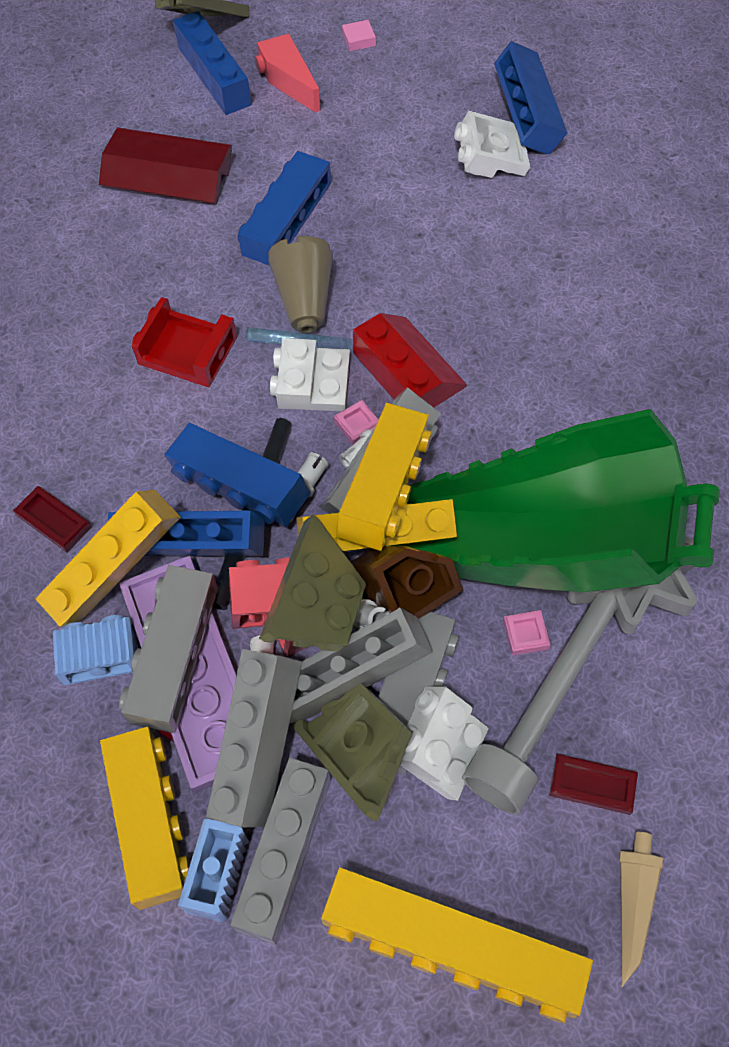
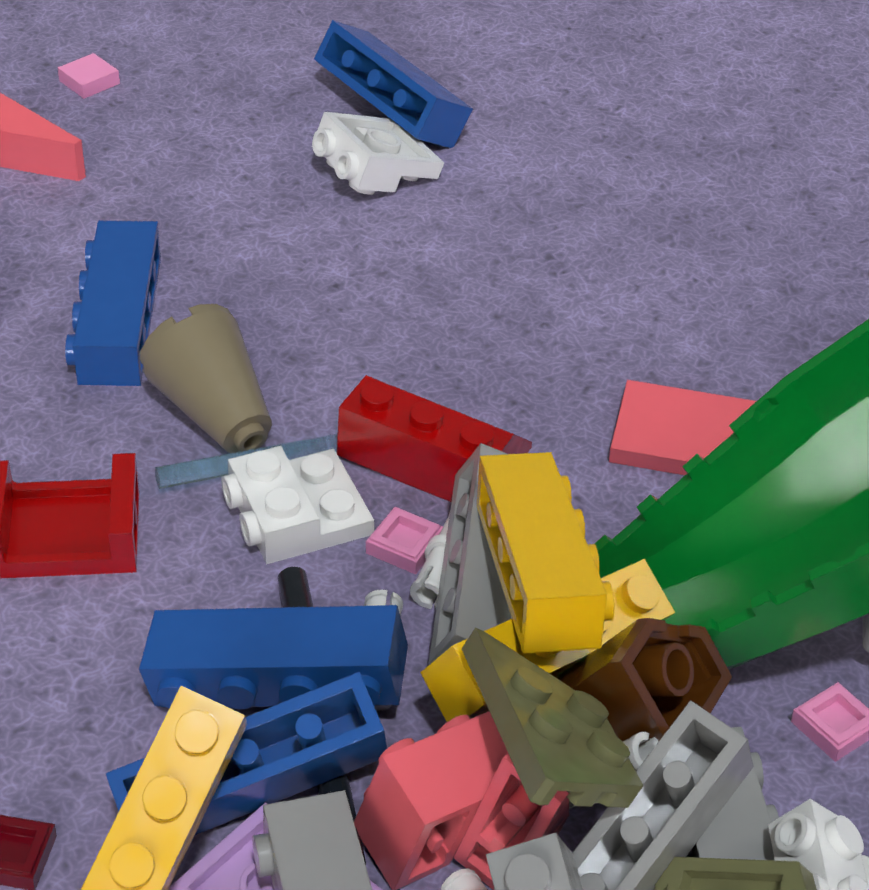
camera: 30 degrees left, 20 degrees down
none -> coral tile [609,380,756,475]

